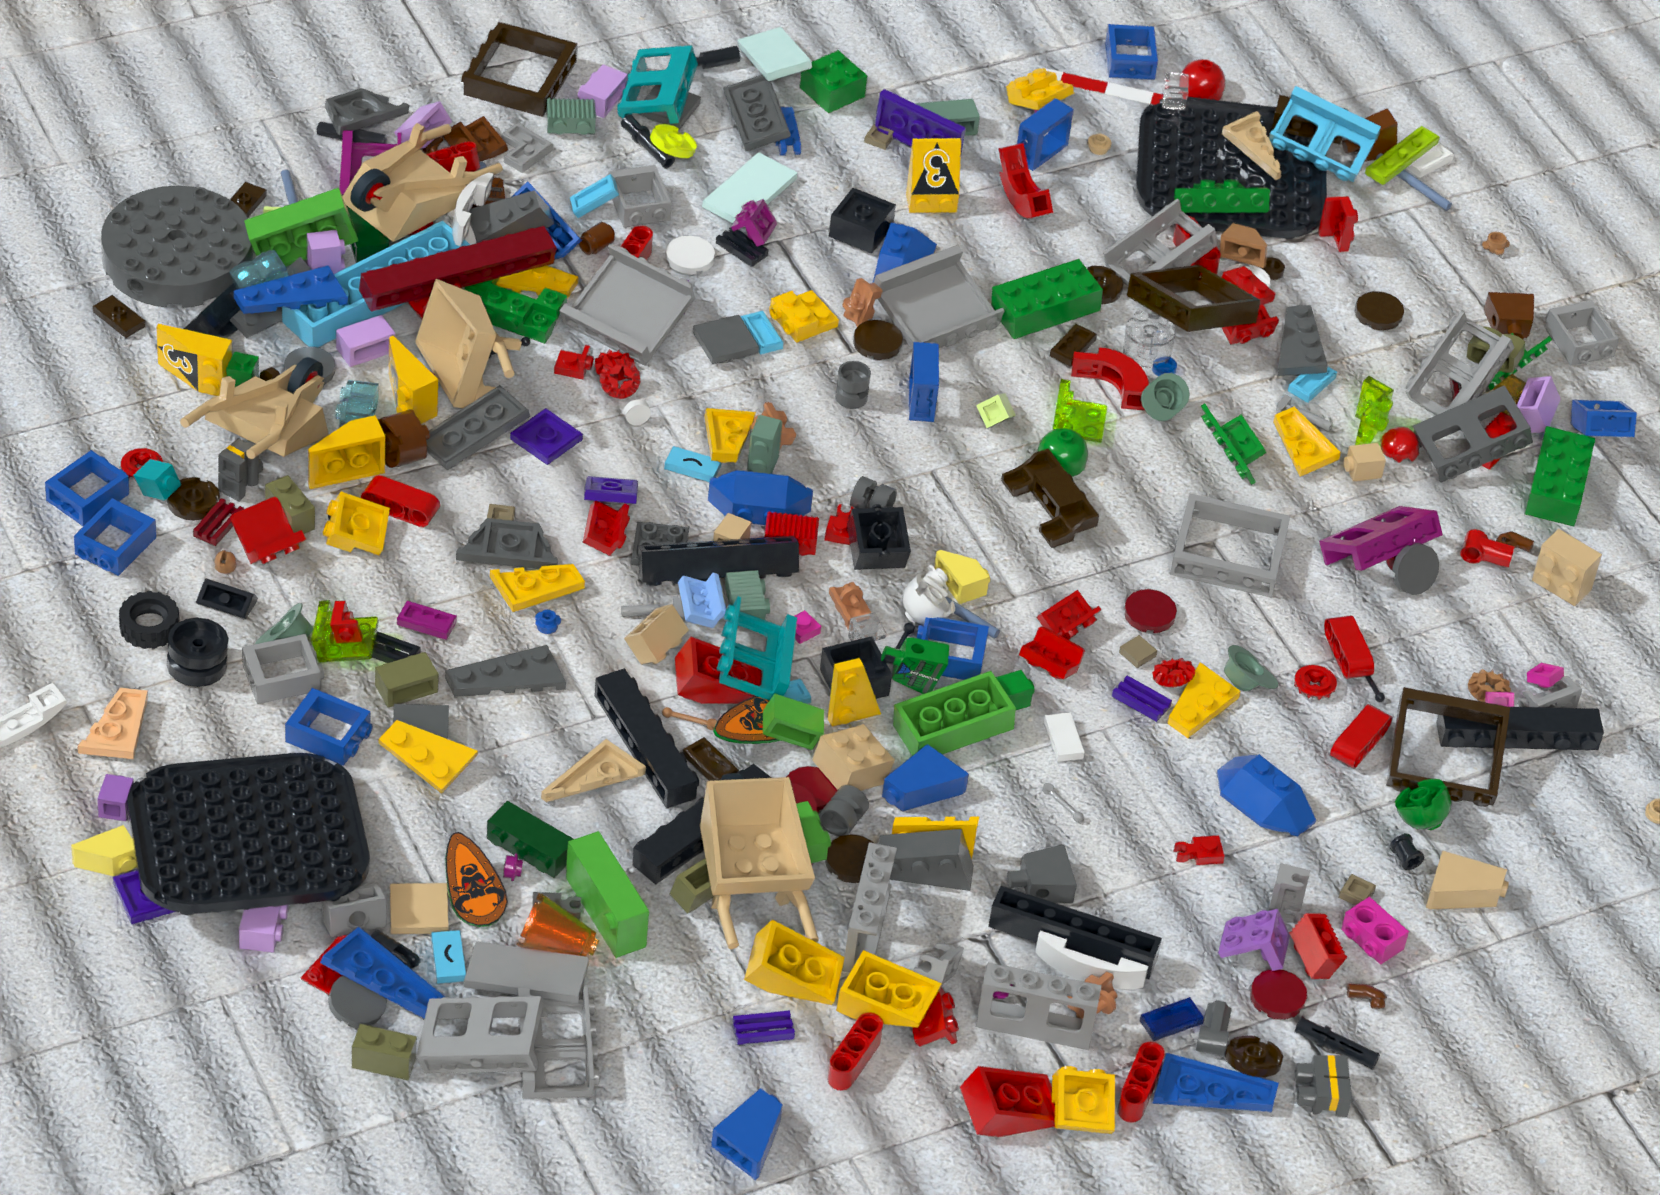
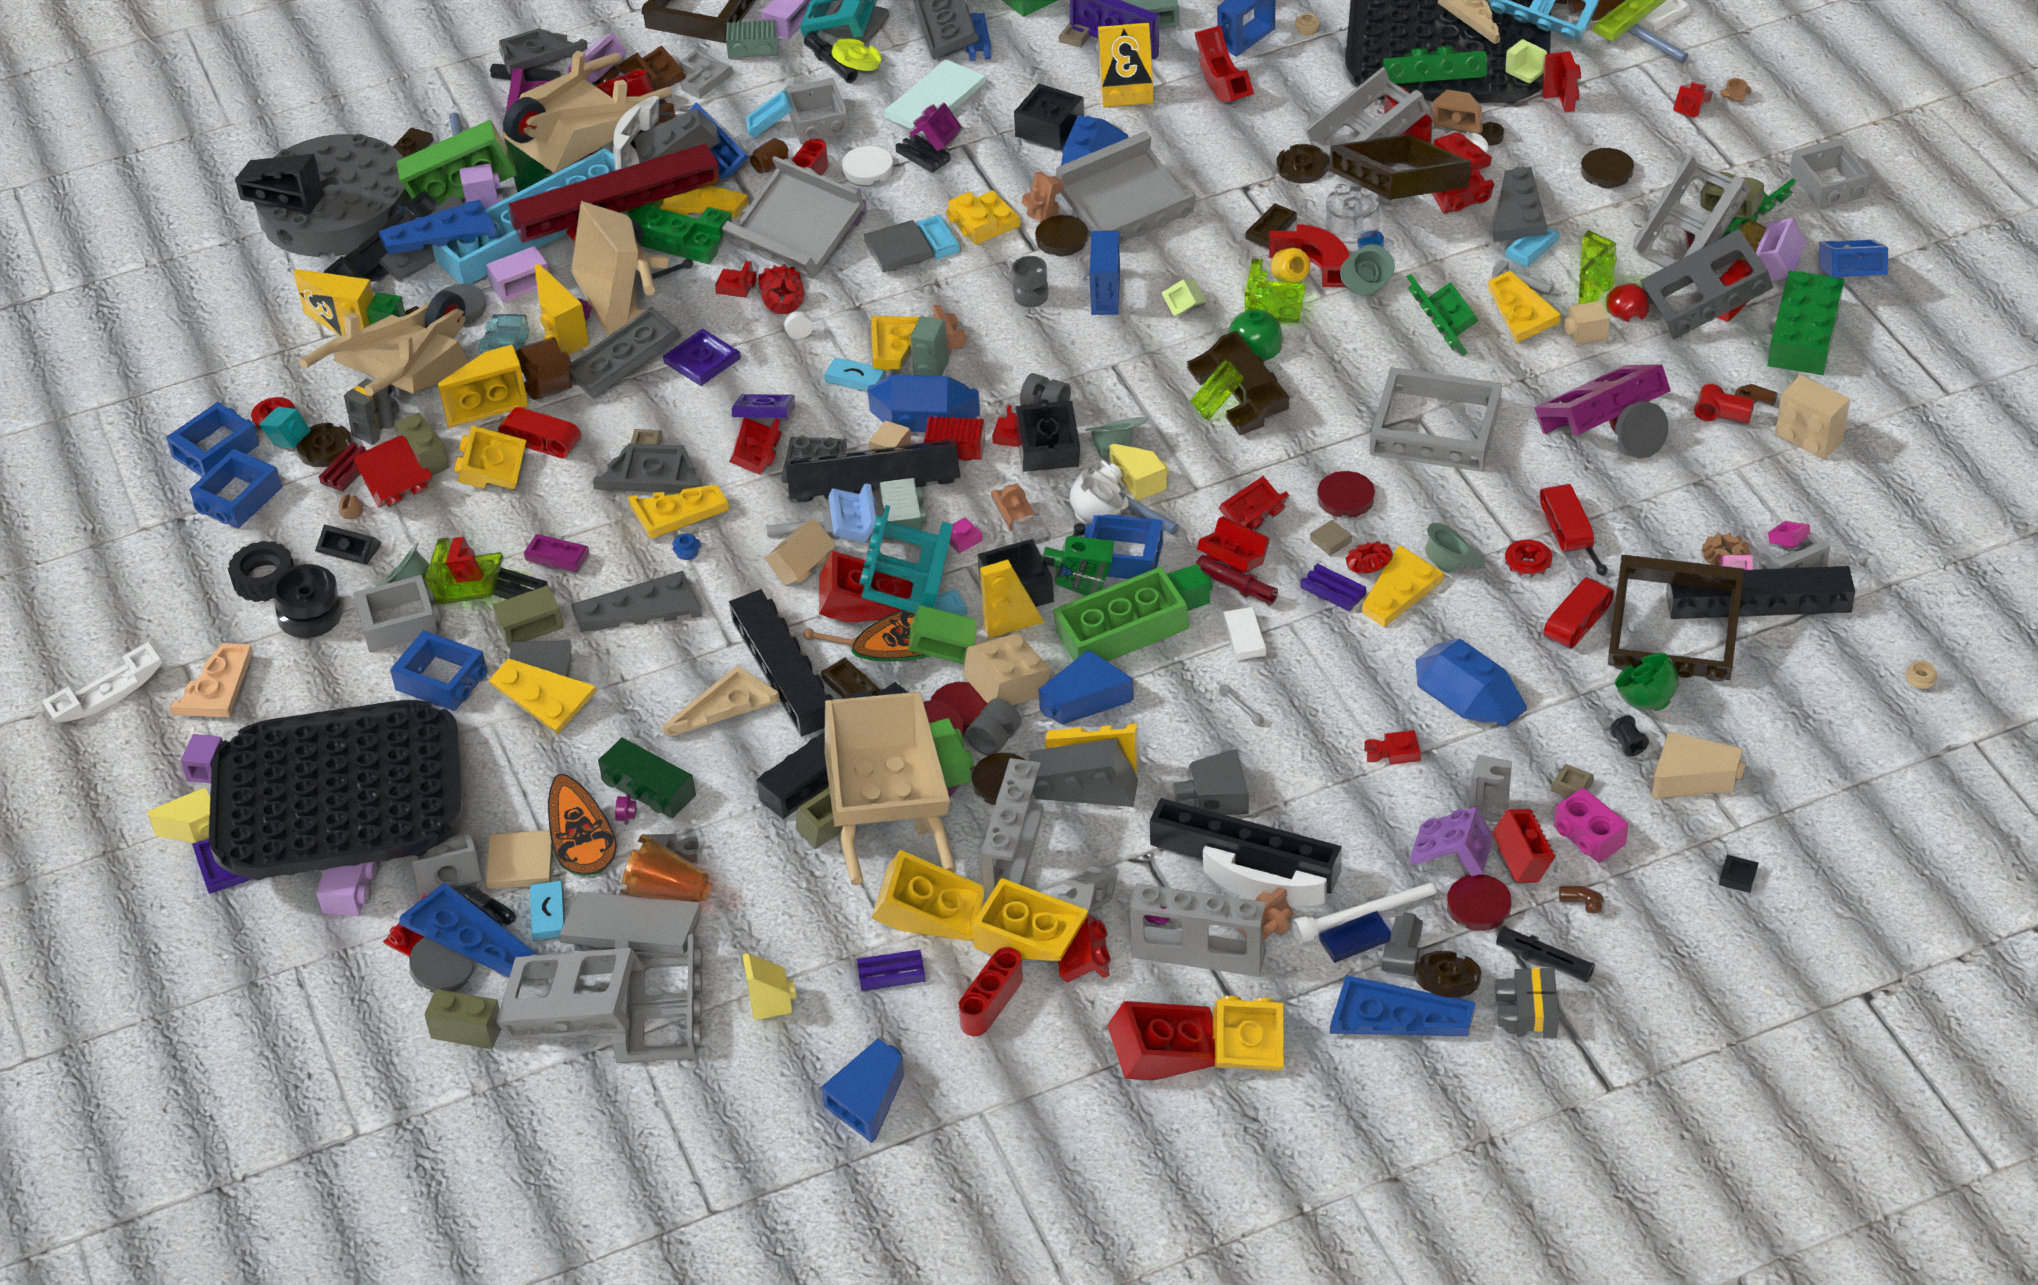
camera: 10 degrees right, 0 degrees up
dark brown plate [93,295,146,338] -> none
clear light blue brick [229,250,289,290] -> none
bright green brick [566,831,649,958] -> none
green brick [991,259,1103,339] -> none
red beam [1117,1041,1165,1123] -> none
reddish brown torso [1484,292,1534,339] -> none
none -> black wedge [235,153,324,214]
none -> light yellow slope [742,953,797,1020]
none -> sand green piece [1085,417,1148,457]
none -> clear neon green tile [1190,359,1244,421]
none -> dark red pin [1195,555,1278,606]
none -> yellow head [1271,248,1310,284]
none -> white piece [1291,883,1437,945]
none -> yellowish green panel [1505,39,1547,83]
none -> red bracket [1673,81,1713,117]
none -> black tile [1719,855,1759,893]

